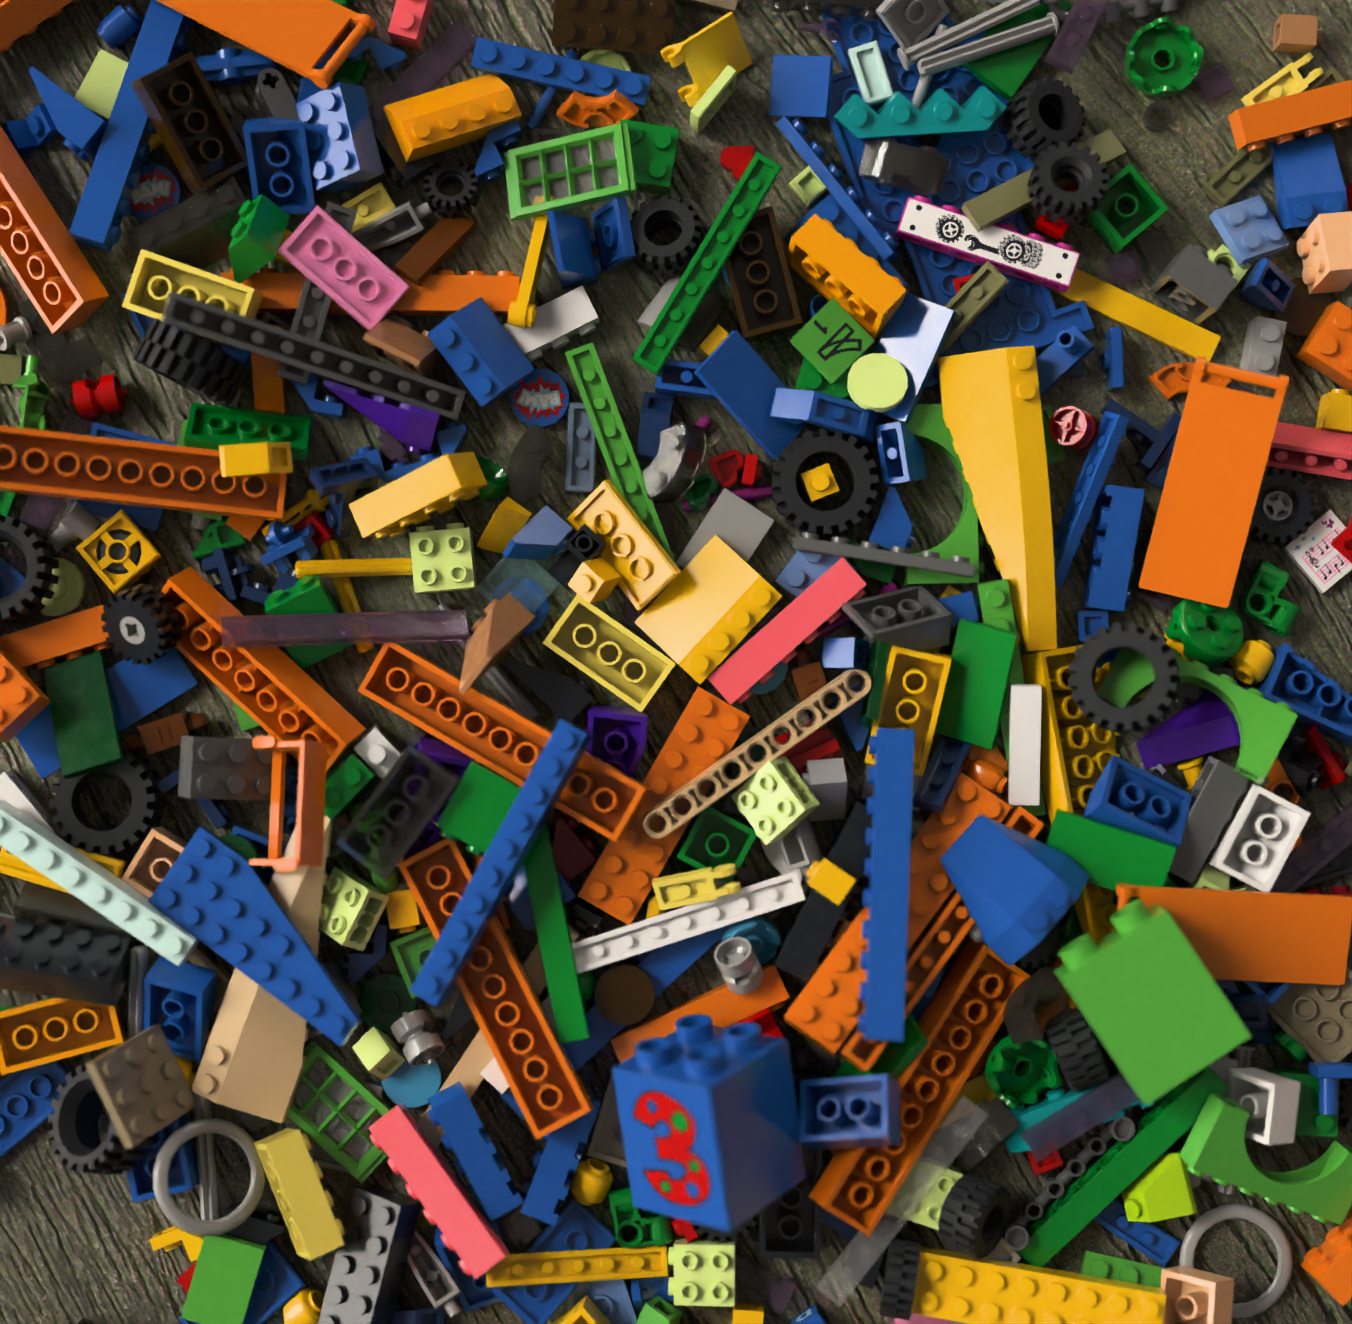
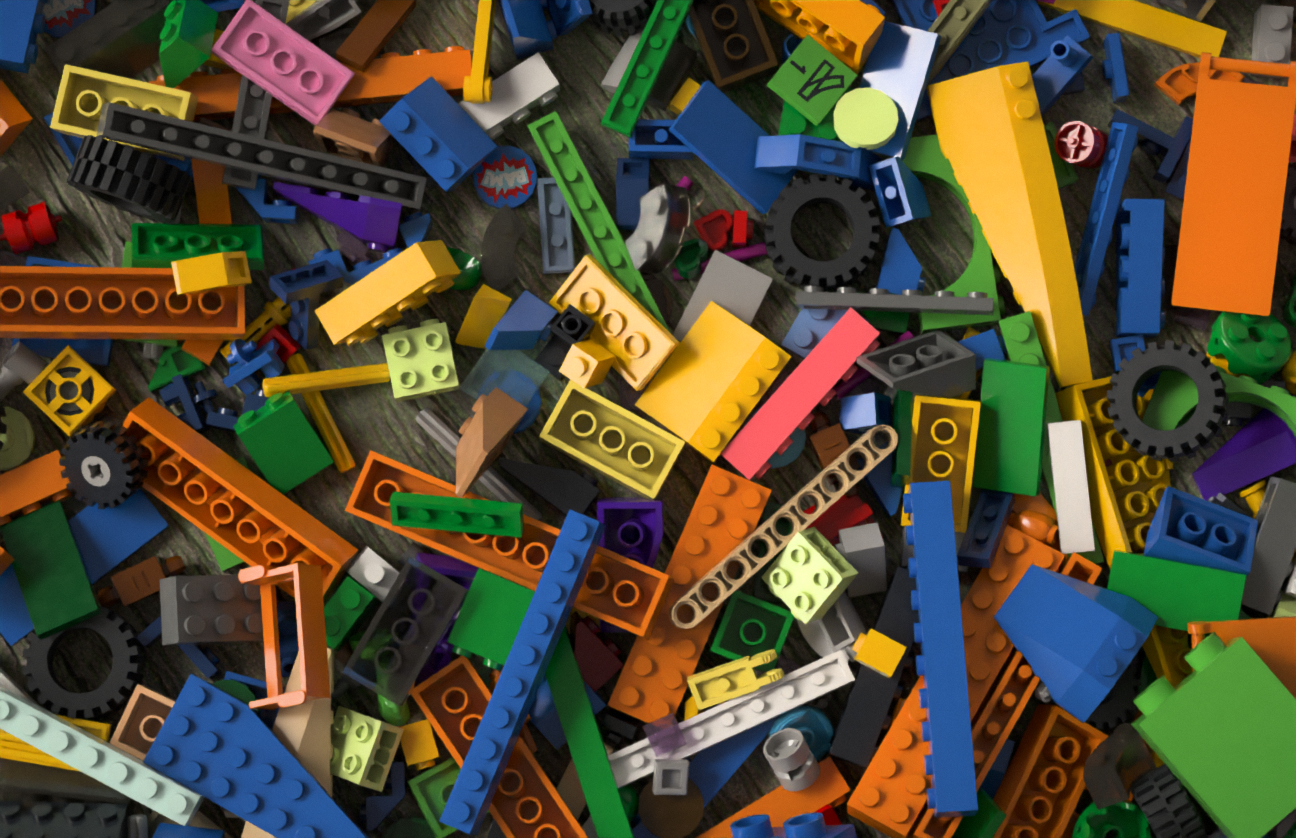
camera: 10 degrees left, 5 degrees down
tile [221,610,469,648] -> none
yellow brick [799,463,840,505] -> none
none -> green plate [390,492,524,538]
none -> clear purple plate [643,713,687,758]
none -> light grey tile [652,759,689,795]

